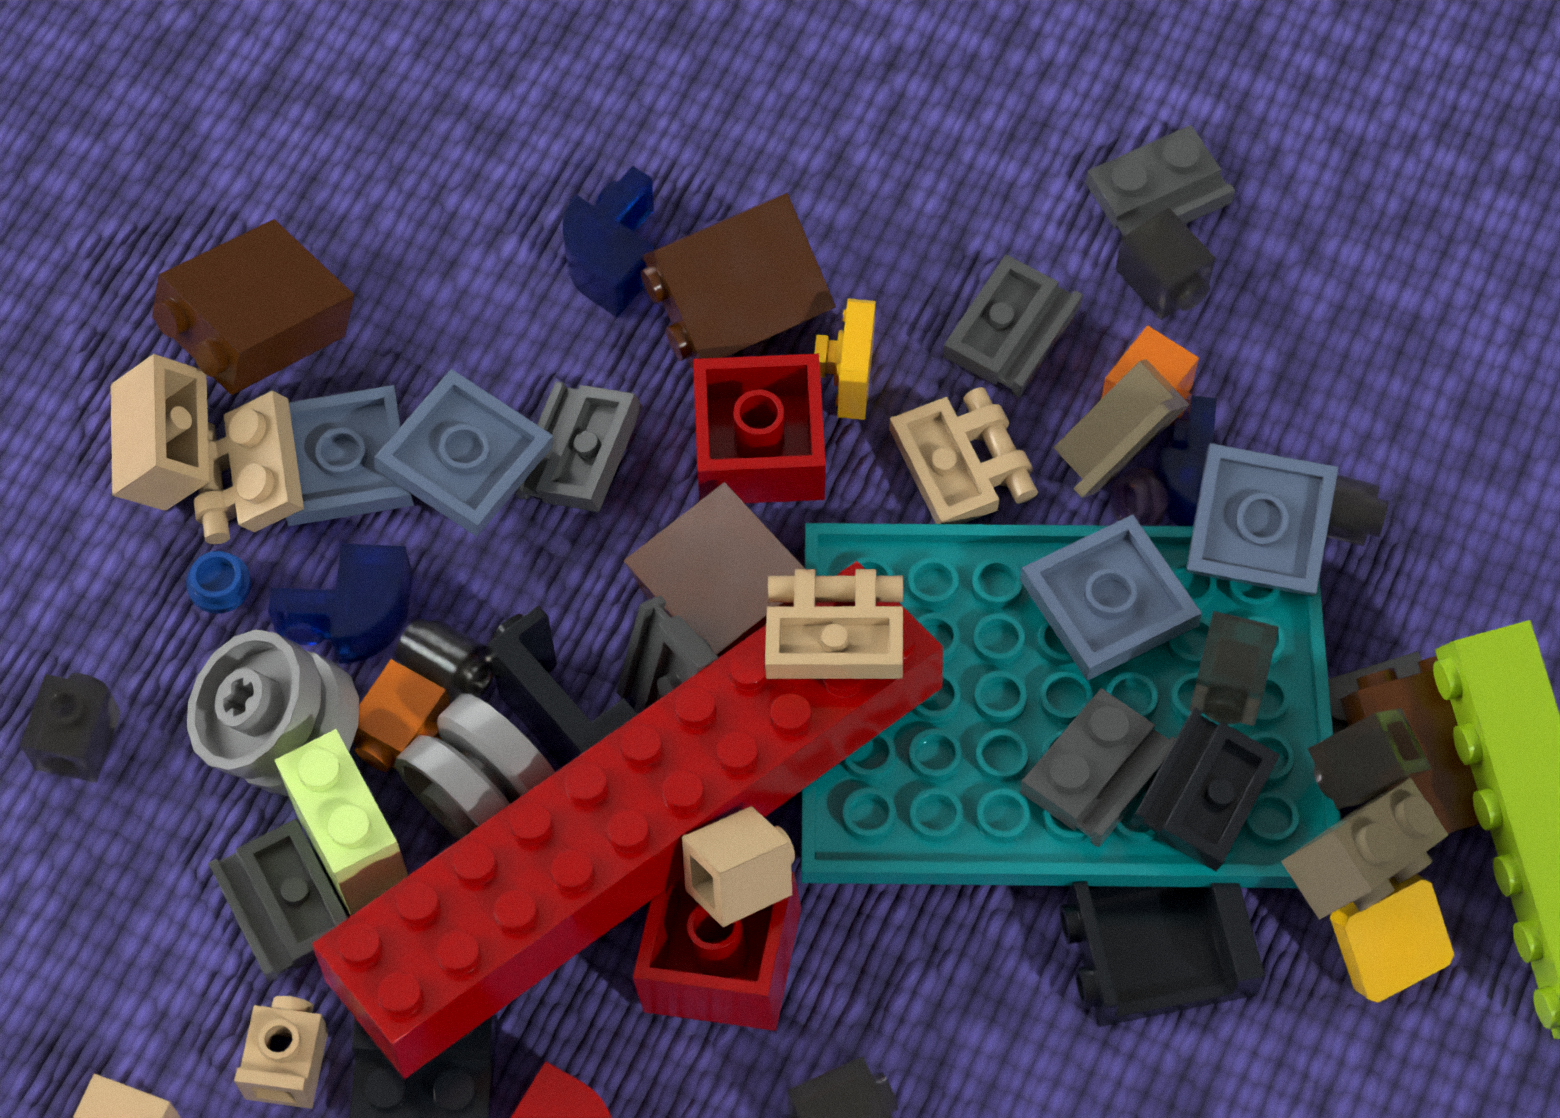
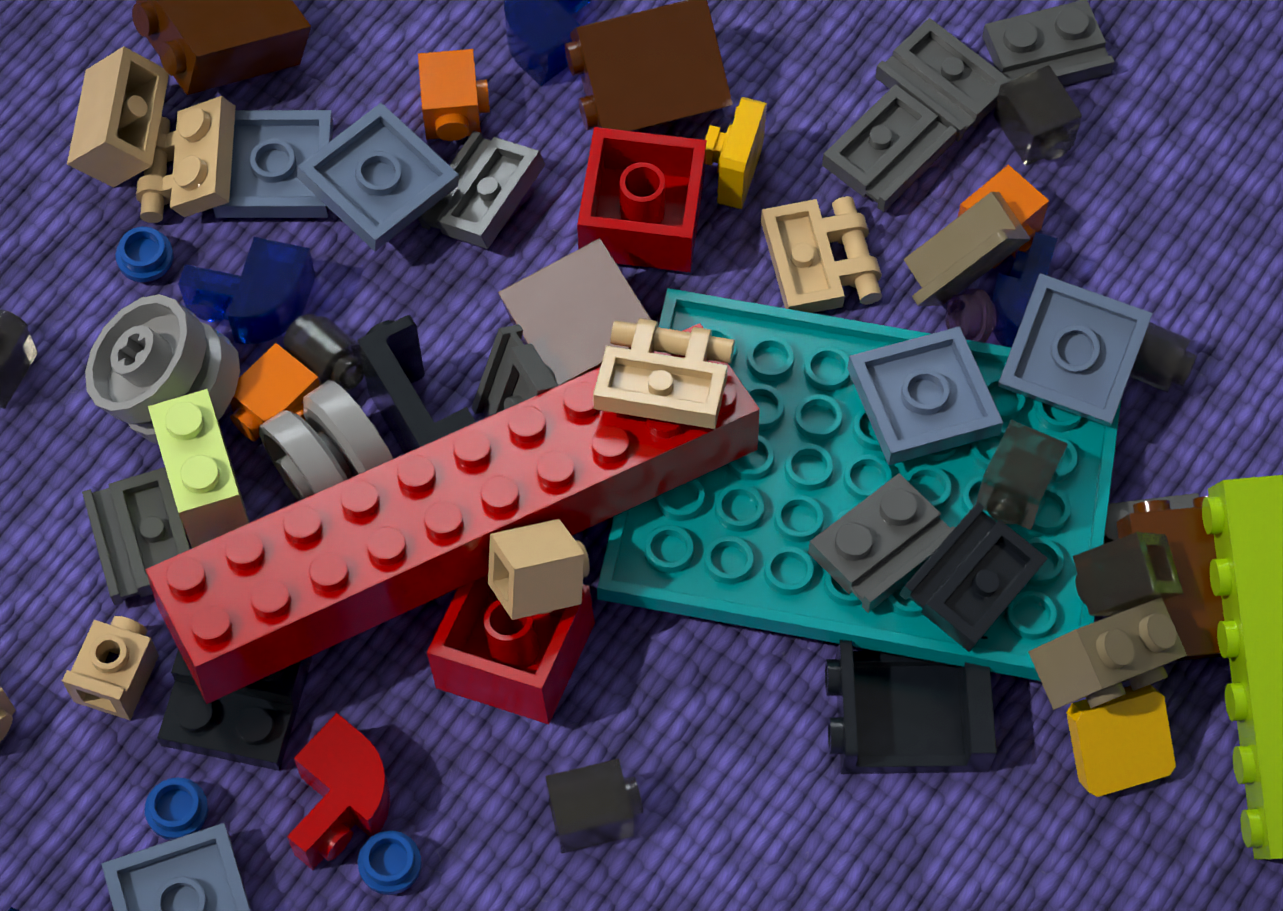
camera: 10 degrees right, 0 degrees up
none -> orange brick [418,49,490,141]
none -> dark grey plate [875,18,1013,142]

